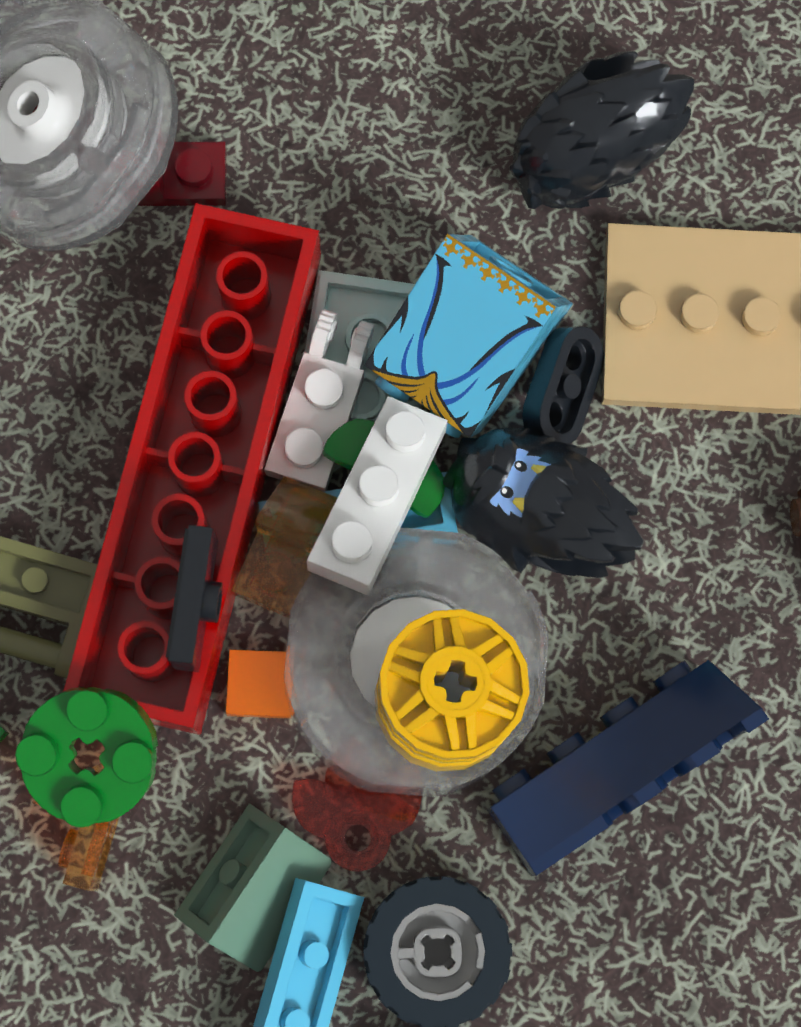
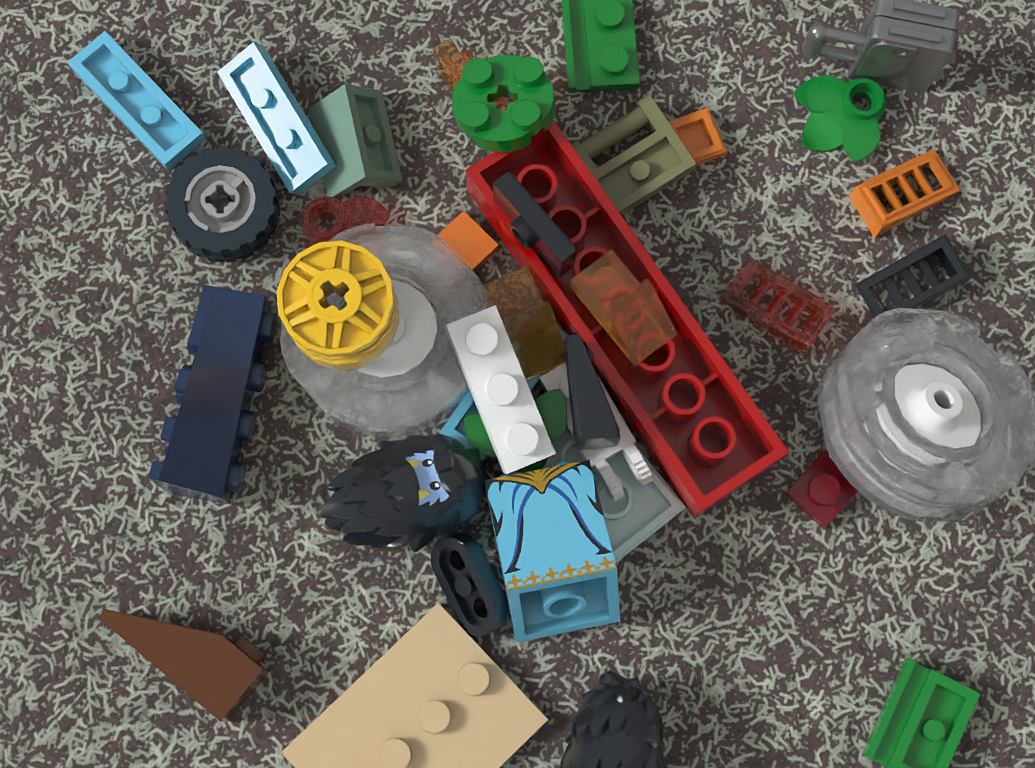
camera: 135 degrees right, 0 degrees up
none -> black slope [564,334,621,450]
none -> clear orange slope [569,249,677,366]
none -> clear red slope [719,258,836,356]

